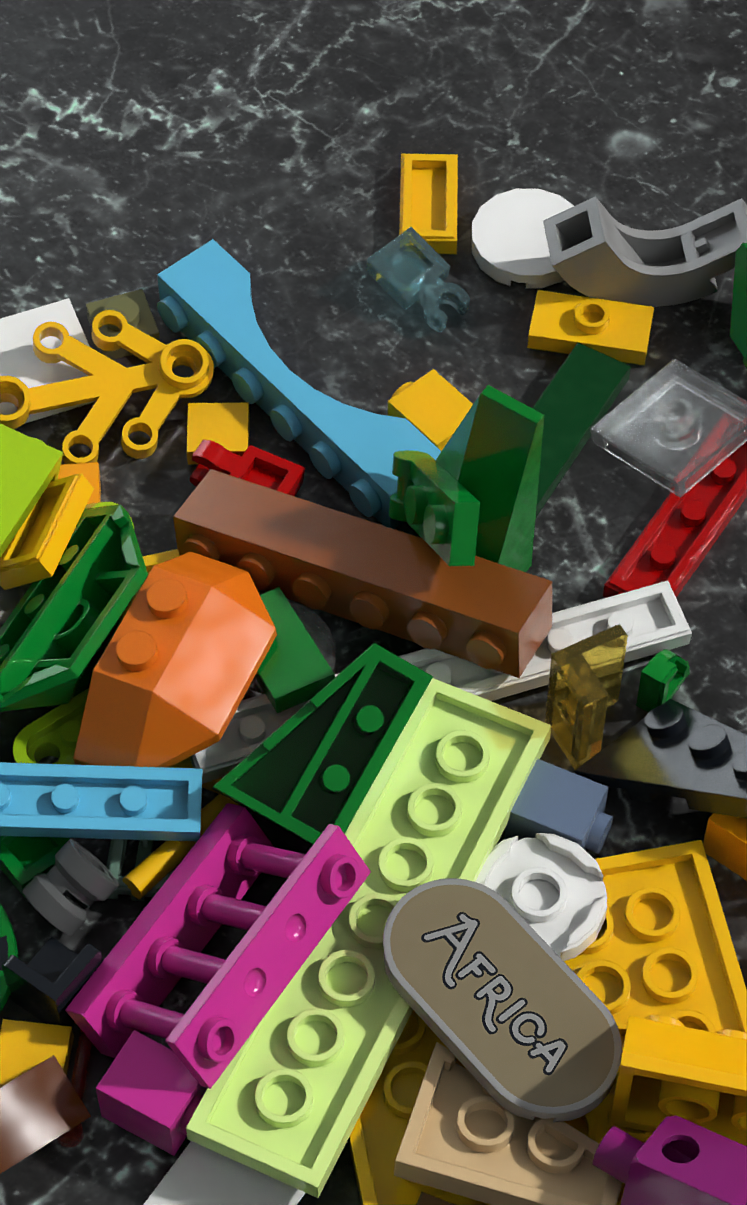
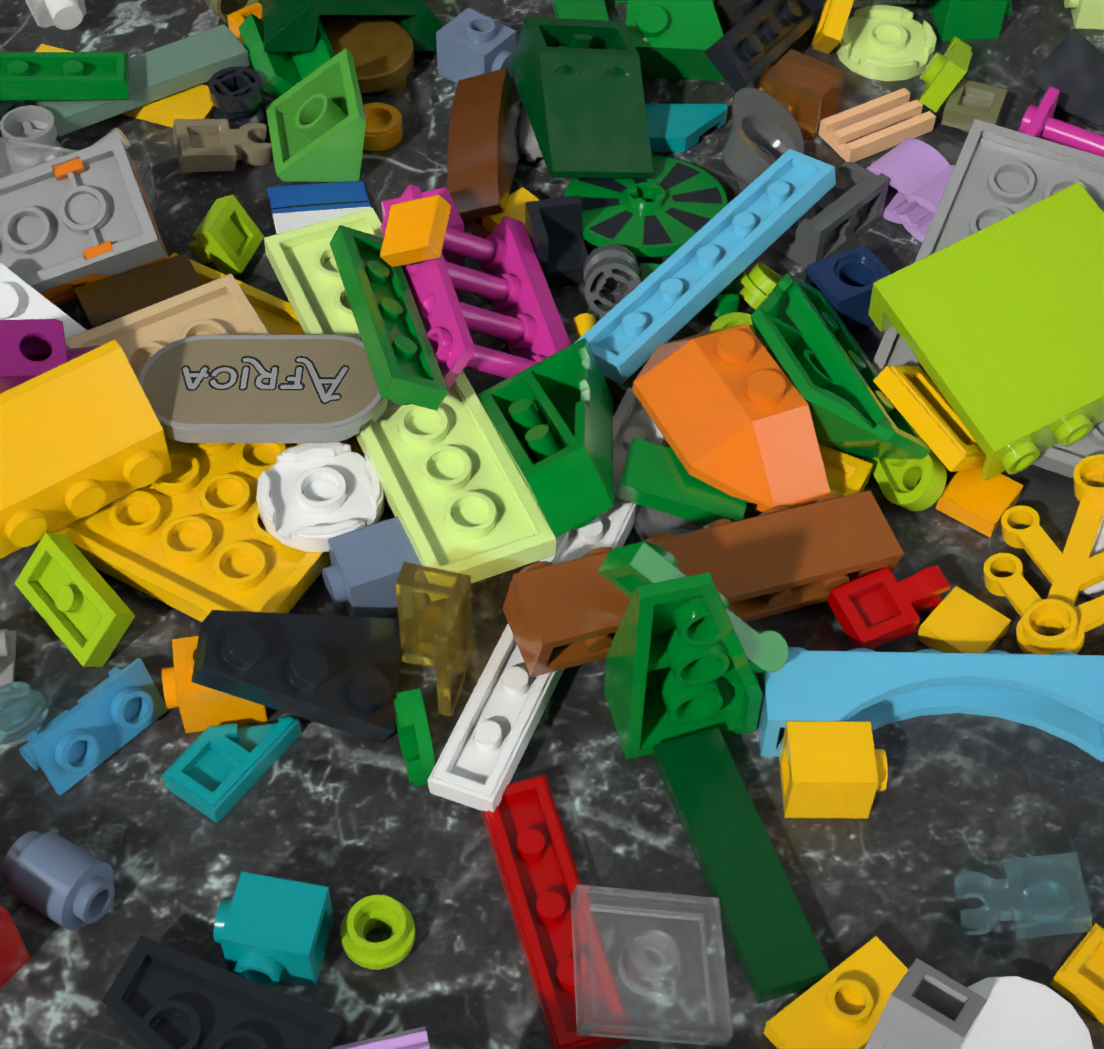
camera: 130 degrees right, 5 degrees down
none -> green plate [330,225,448,411]
none -> light orange tile [380,195,451,267]

